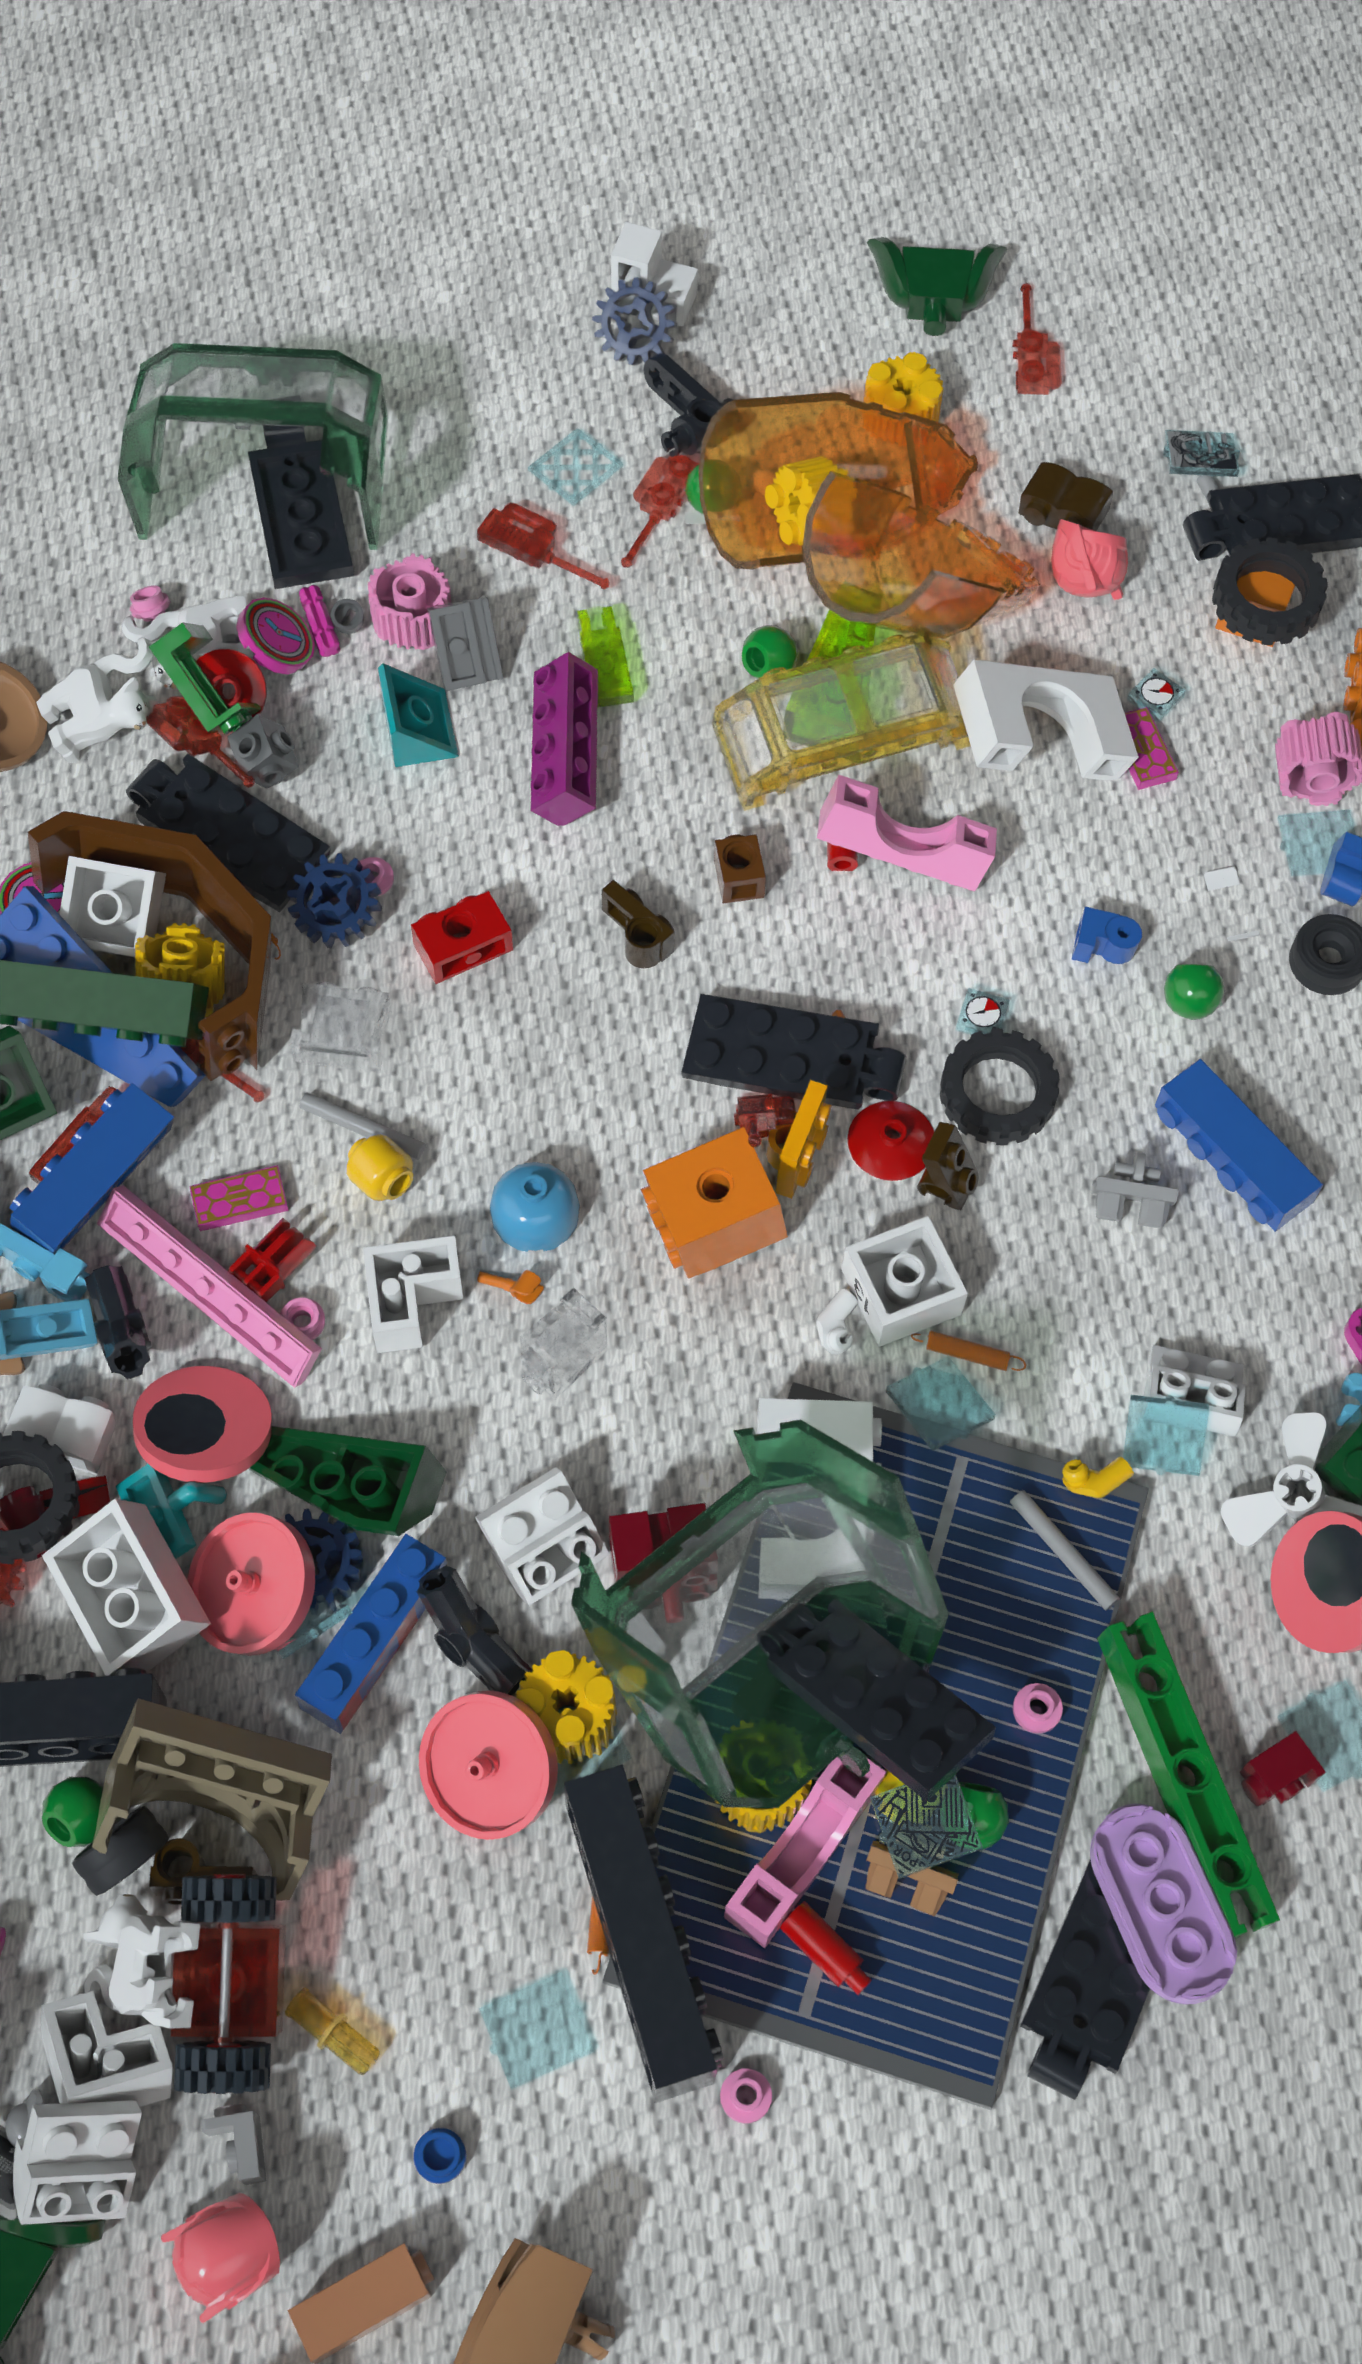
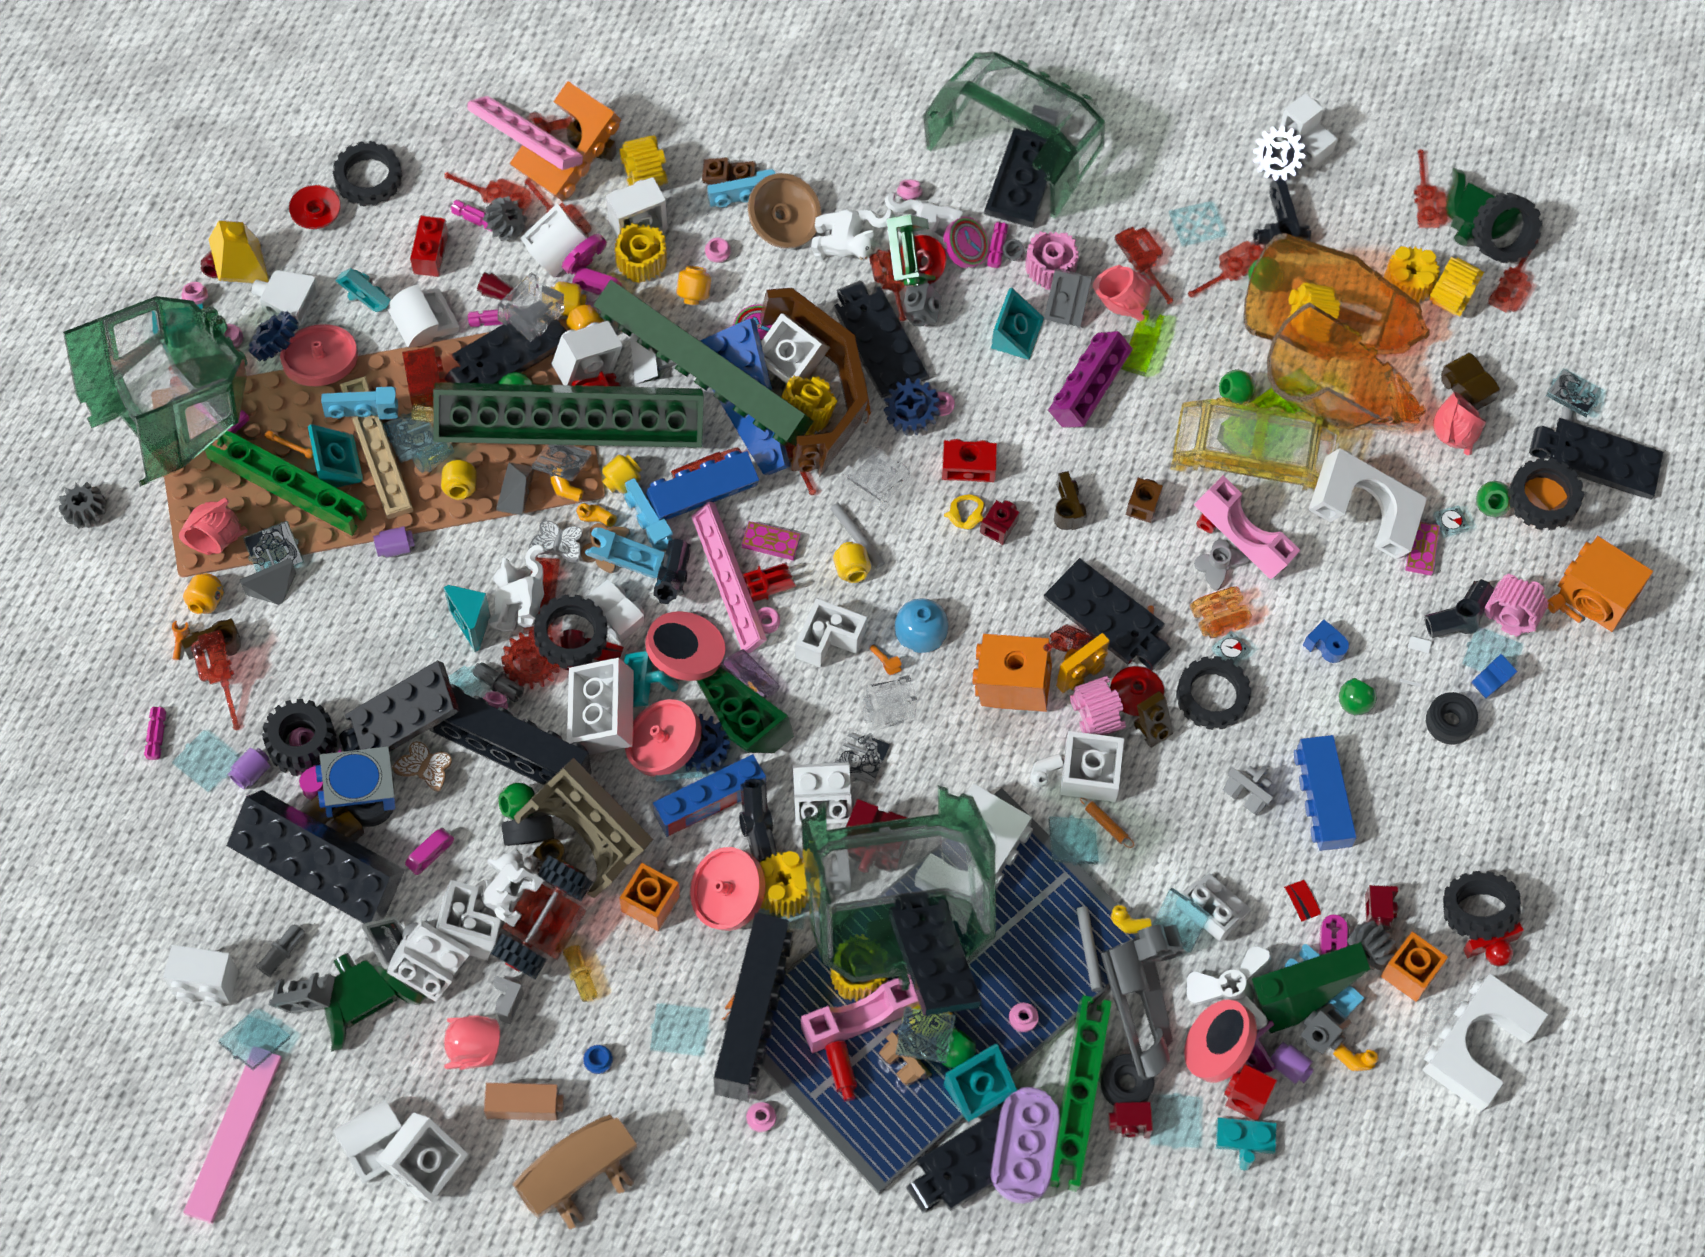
camera: 30 degrees right, 0 degrees up
none -> orange head [619,863,680,931]
none -> clear purple plate [723,649,781,699]
none -> piece [834,728,892,786]
none -> yellow piece [944,494,985,530]
none -> teal slope [944,1044,1017,1122]
none -> dark red brick [980,500,1020,545]
none -> bright pink brick [1069,676,1126,736]
none -> coral helmet [1093,265,1156,321]
none -> dark grey panel [1100,924,1184,1080]
none -> black tyre [1100,1054,1155,1106]
none -> clear orange brick [1190,586,1252,638]
none -> light grey animal [1194,539,1250,591]
none -> red sticker [1284,880,1321,922]
none -> clear red piece [1413,149,1448,228]
none -> black piece [1424,579,1495,638]
none -> yellow brick [1429,257,1485,317]
none -> black tyre [1472,192,1543,263]
none -> green piece [1476,481,1511,517]

